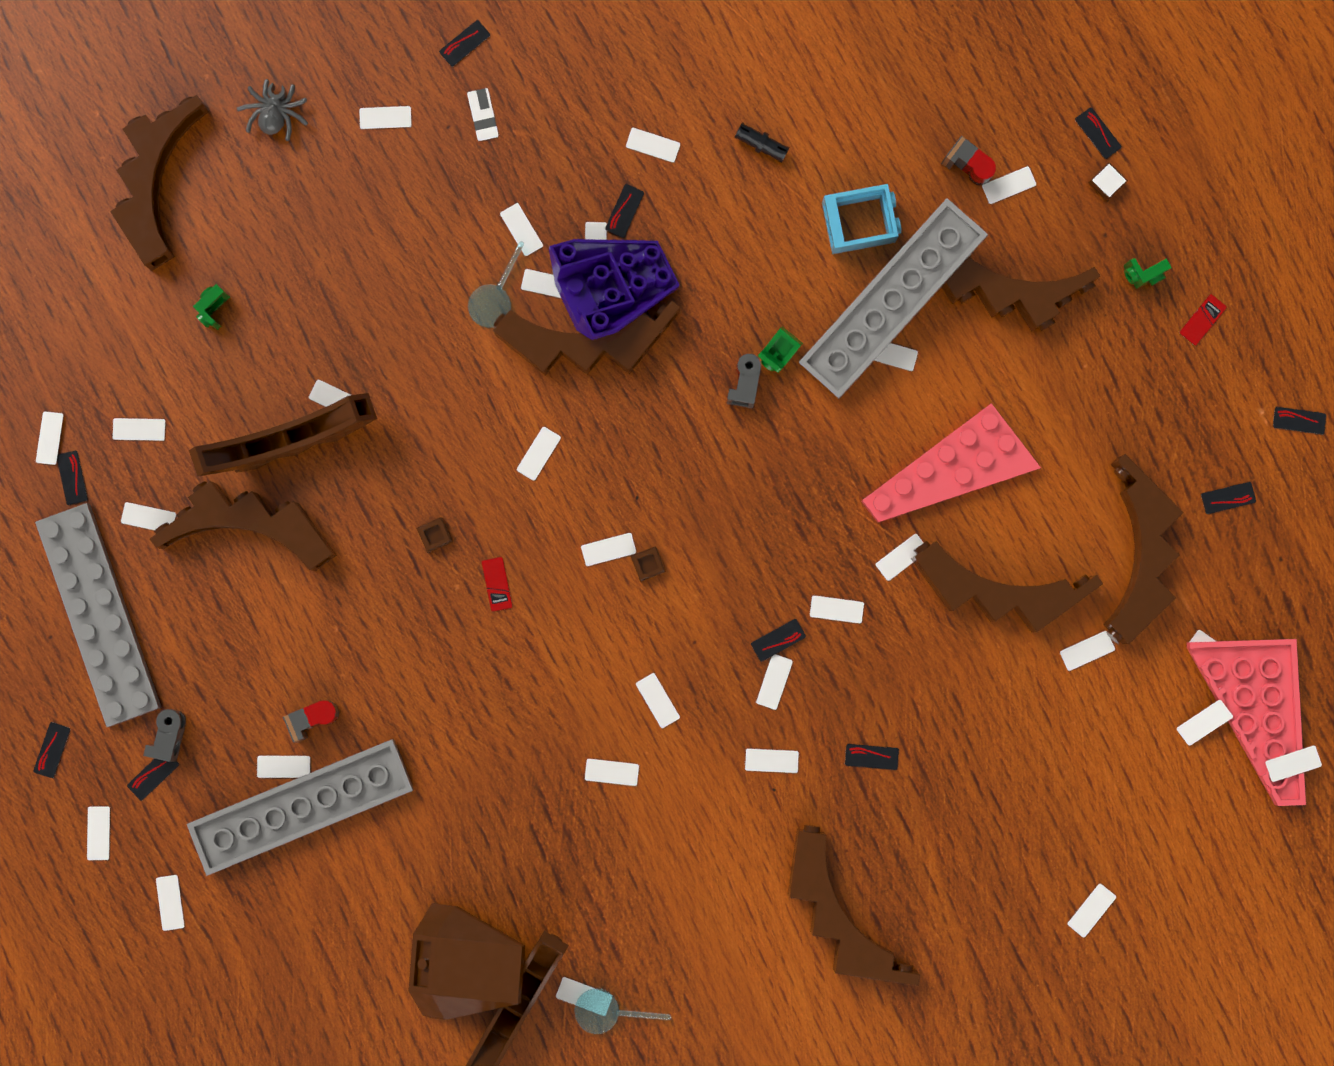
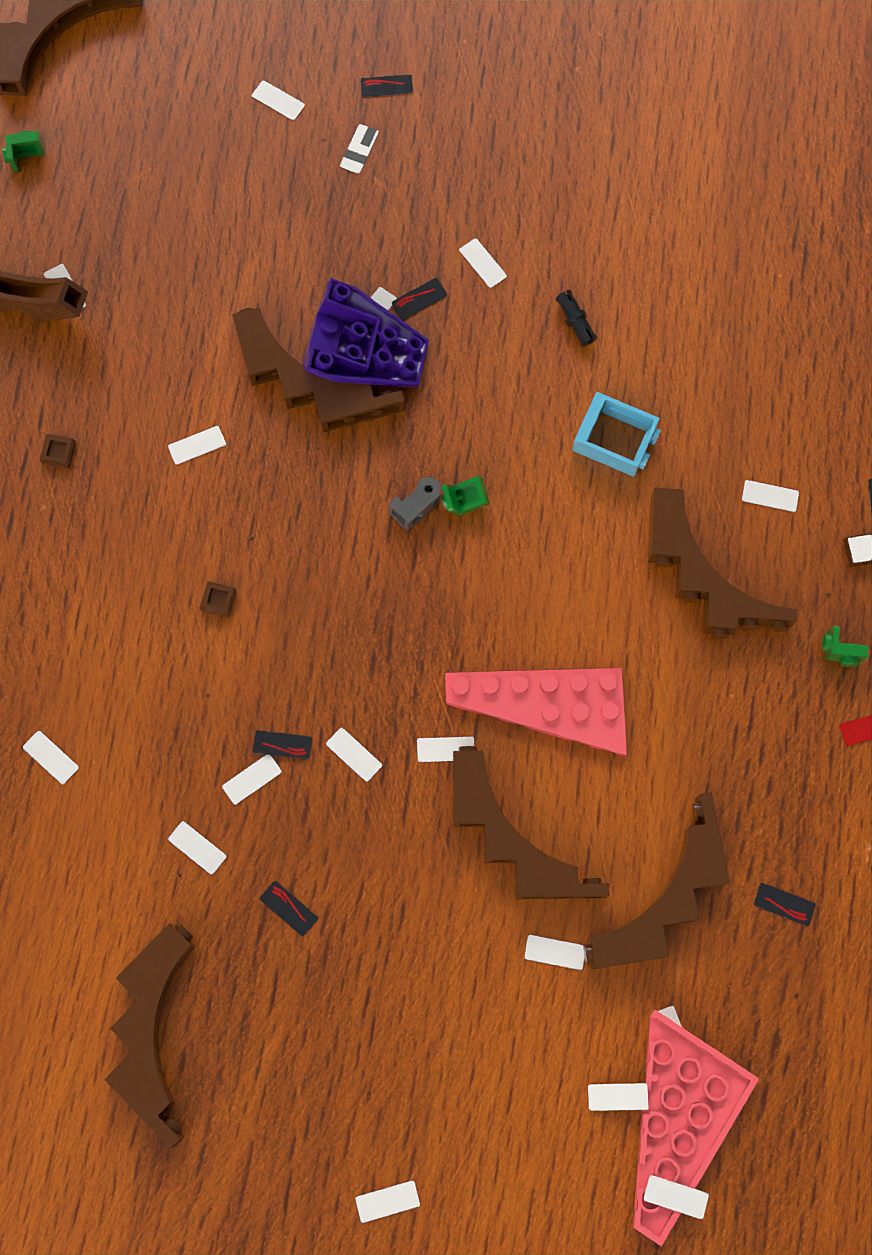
camera: 35 degrees right, 10 degrees down
dark grey animal [237,79,308,141] -> none
clear light blue piece [468,241,524,328] -> none
red sticker [482,557,512,612] -> none
white sticker [500,203,543,256] -> none
white sticker [521,269,561,298] -> none
white sticker [581,533,636,566] -> none
white sticker [636,673,680,728] -> none
light grey plate [799,198,988,399] -> none
white sticker [874,343,918,371] -> none
leg [941,136,996,185] -> none

